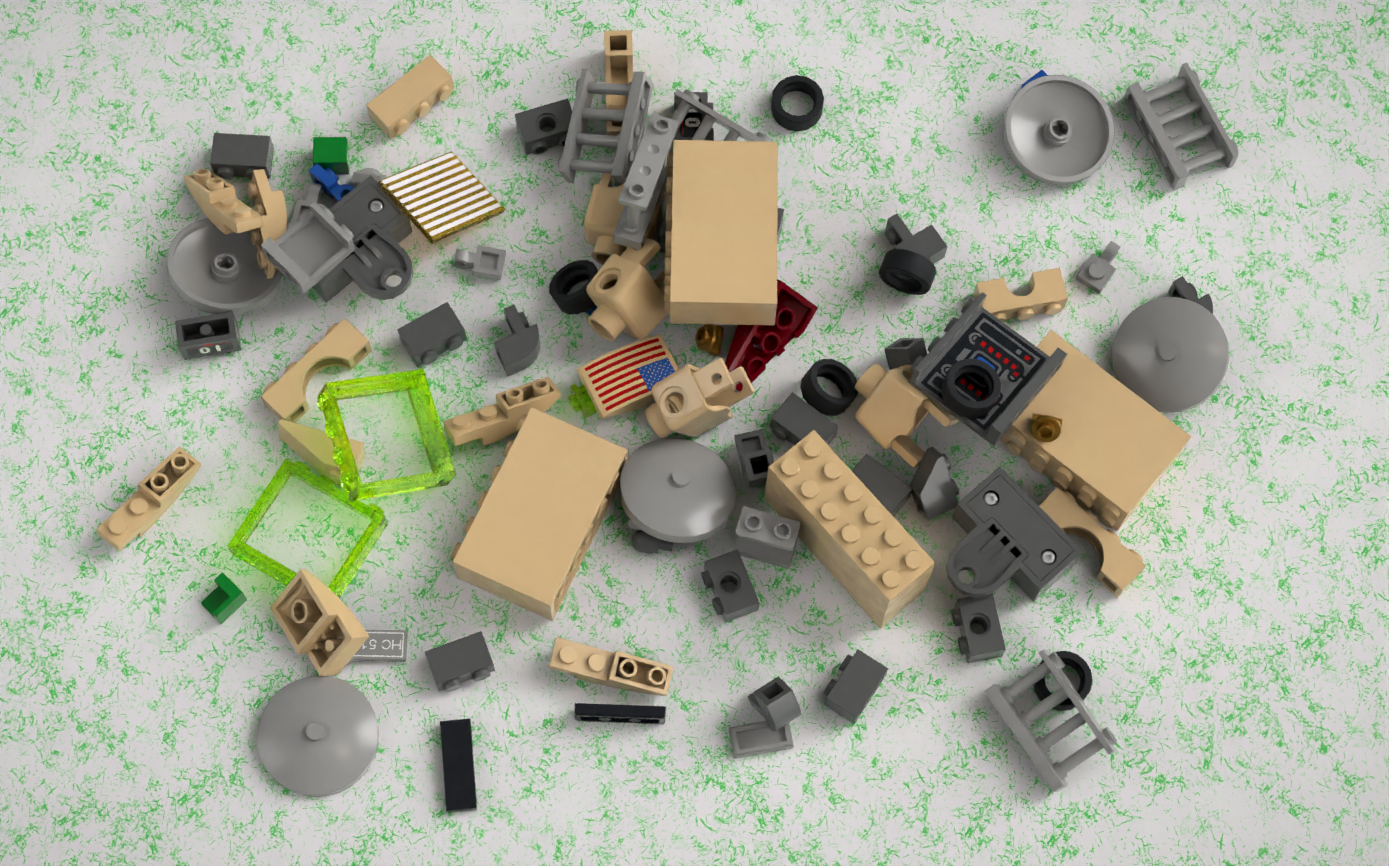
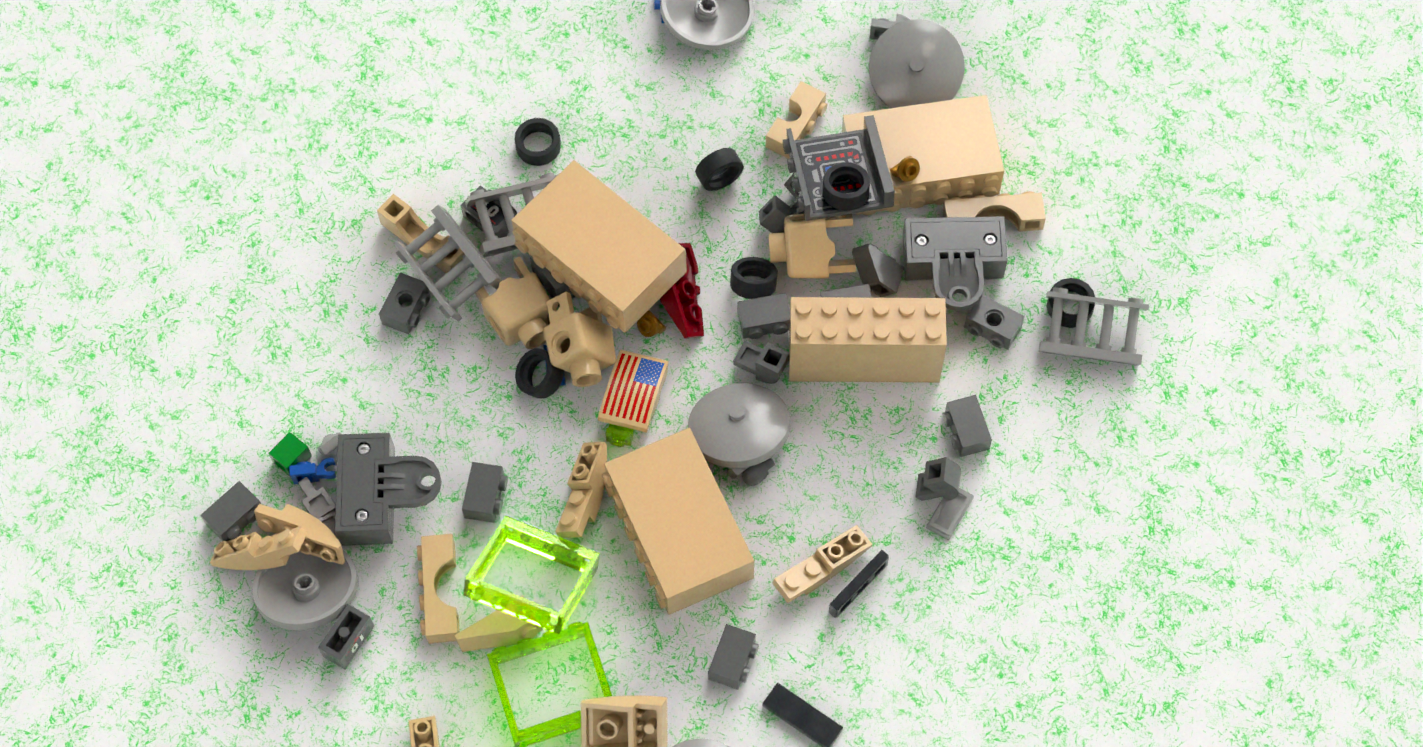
camera: 45 degrees left, 5 degrees down
light grey panel [261,201,355,295] -> none
light grey tile [350,630,408,662] -> none
tan brick [366,55,454,139] -> none
piece [378,151,505,244] -> none
light grey plate [454,245,506,280] -> none
dark grey brick [494,305,540,377] -> none
light grey fence [612,114,679,250] -> none
tan piece [645,358,755,438] -> none
dark grey brick [701,549,760,623] -> none
light grey panel [733,506,801,569] -> none
dark grey brick [885,214,948,264] -> none
light grey plate [1076,241,1120,294] -> none

